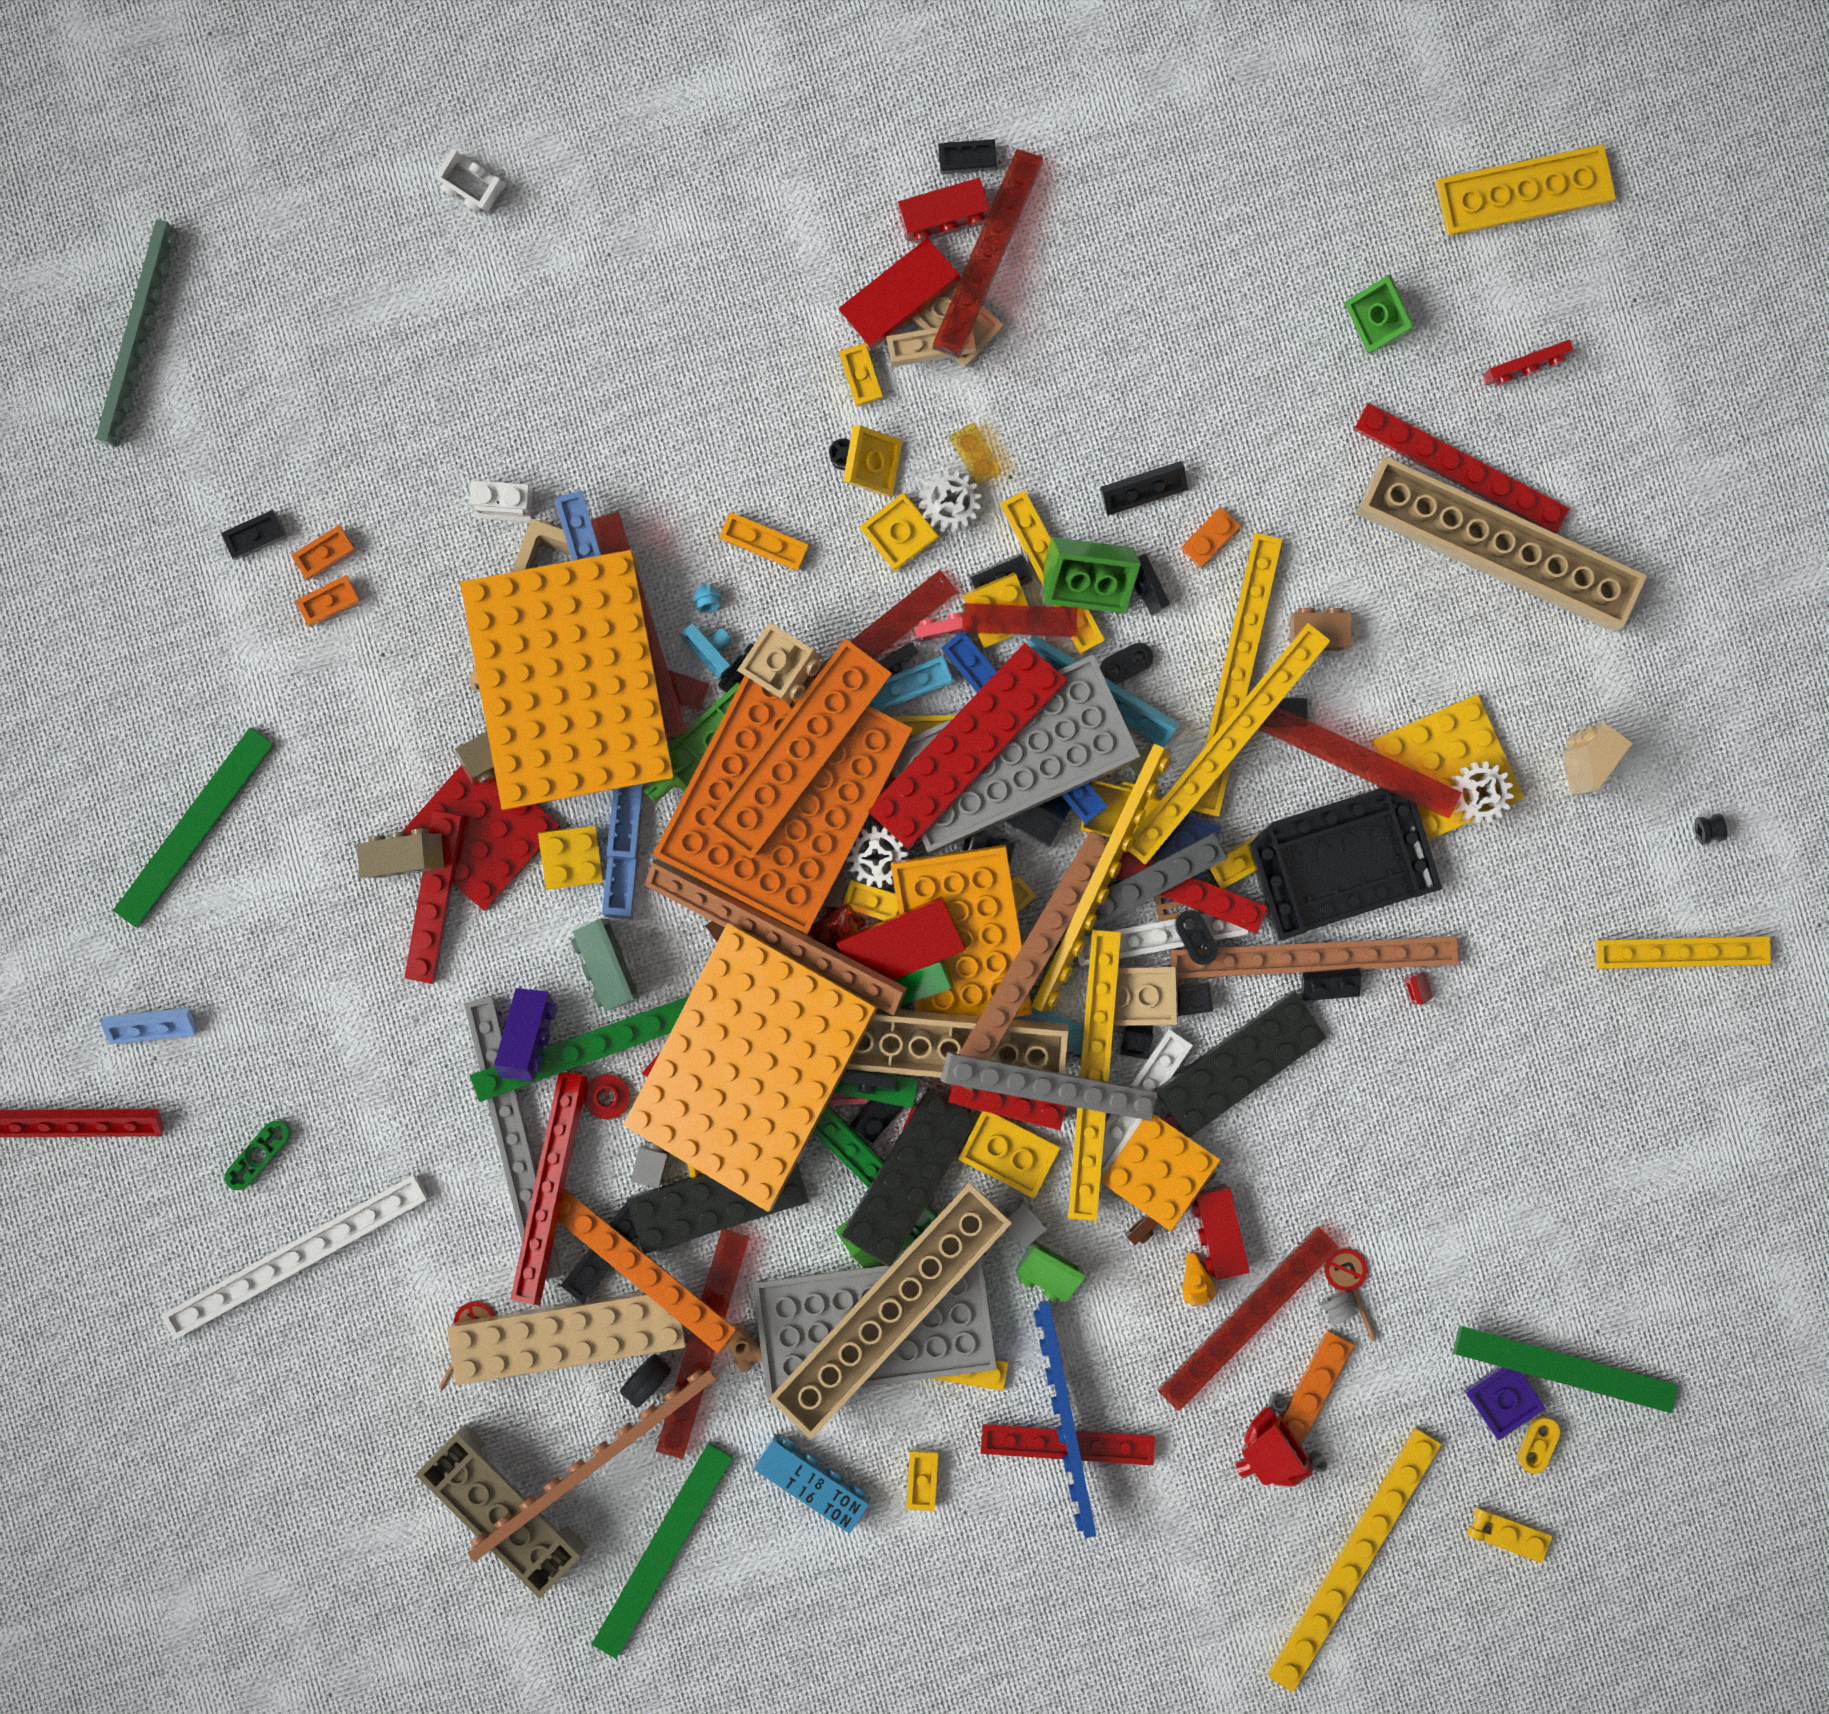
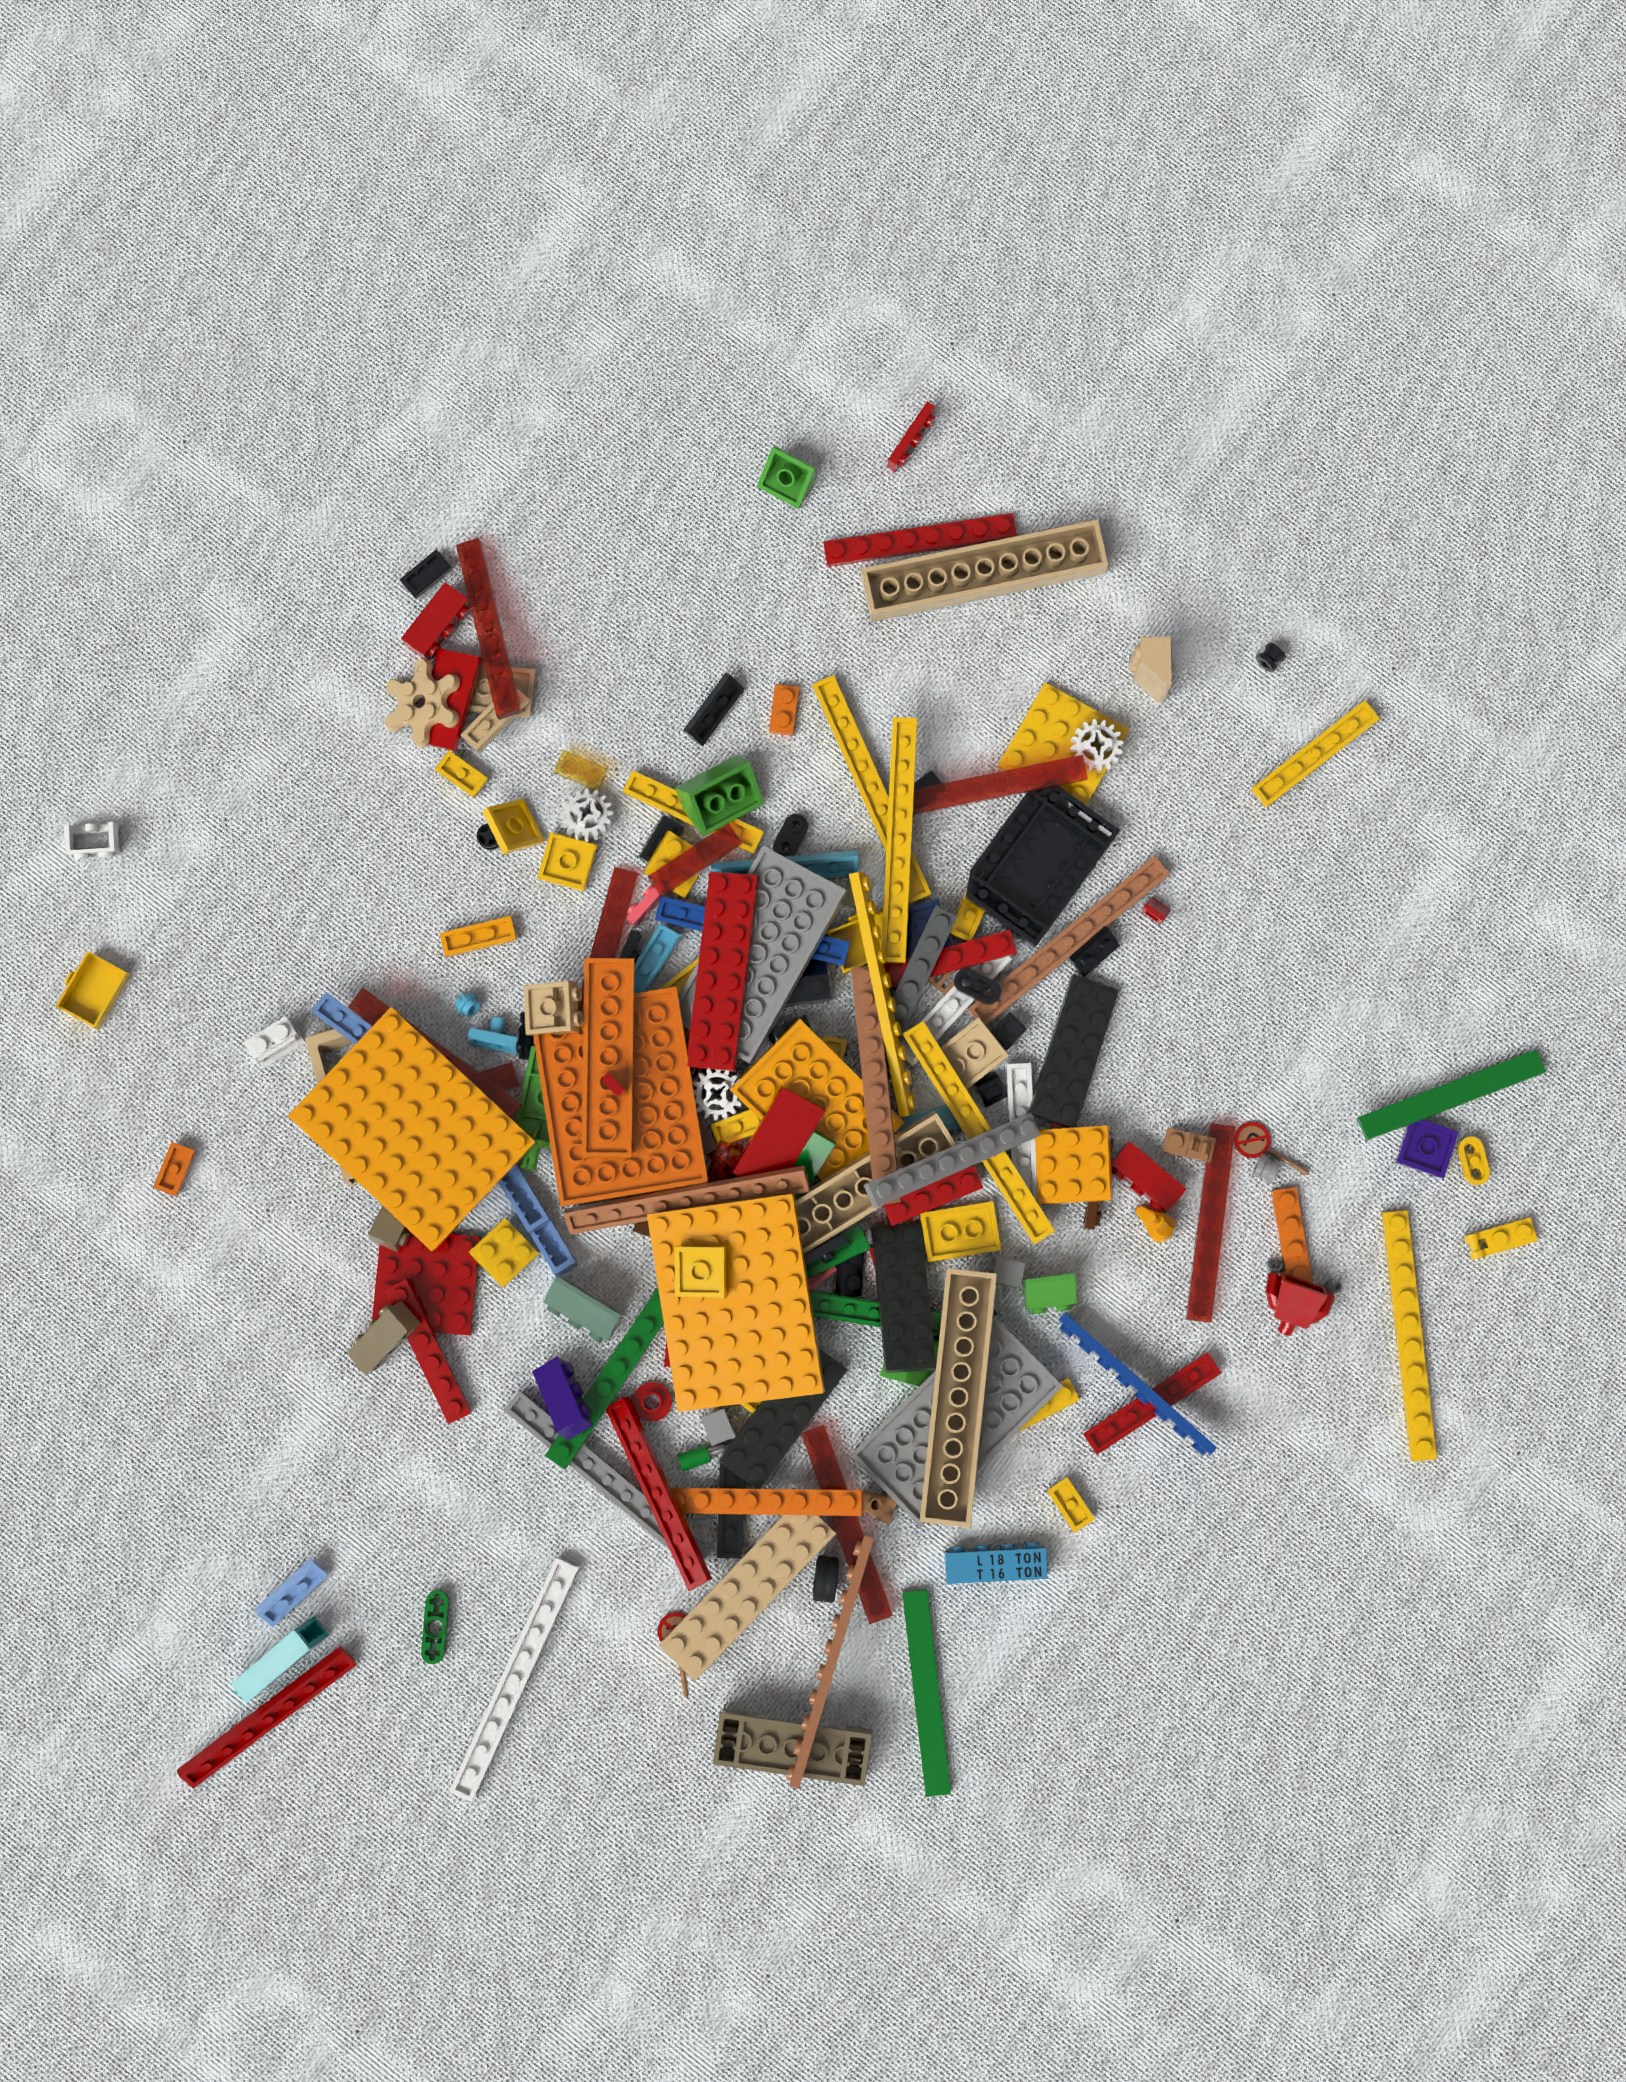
camera: 35 degrees left, 5 degrees down
green tile [113,727,275,928] -> none
black plate [221,510,287,560] -> none
orange plate [295,575,361,627] -> none
black plate [1134,554,1170,616] -> none
medium nougat brick [1290,608,1352,650] -> none
yellow plate [1435,144,1616,237] -> none
none -> yellow container [55,951,131,1030]
none -> slope [231,1616,329,1704]
none -> tan plate [385,659,460,748]
none -> red tile [602,1072,626,1098]
none -> yellow plate [675,1246,726,1298]
none -> green piece [677,1444,726,1471]
none -> medium nougat plate [1162,1128,1217,1163]

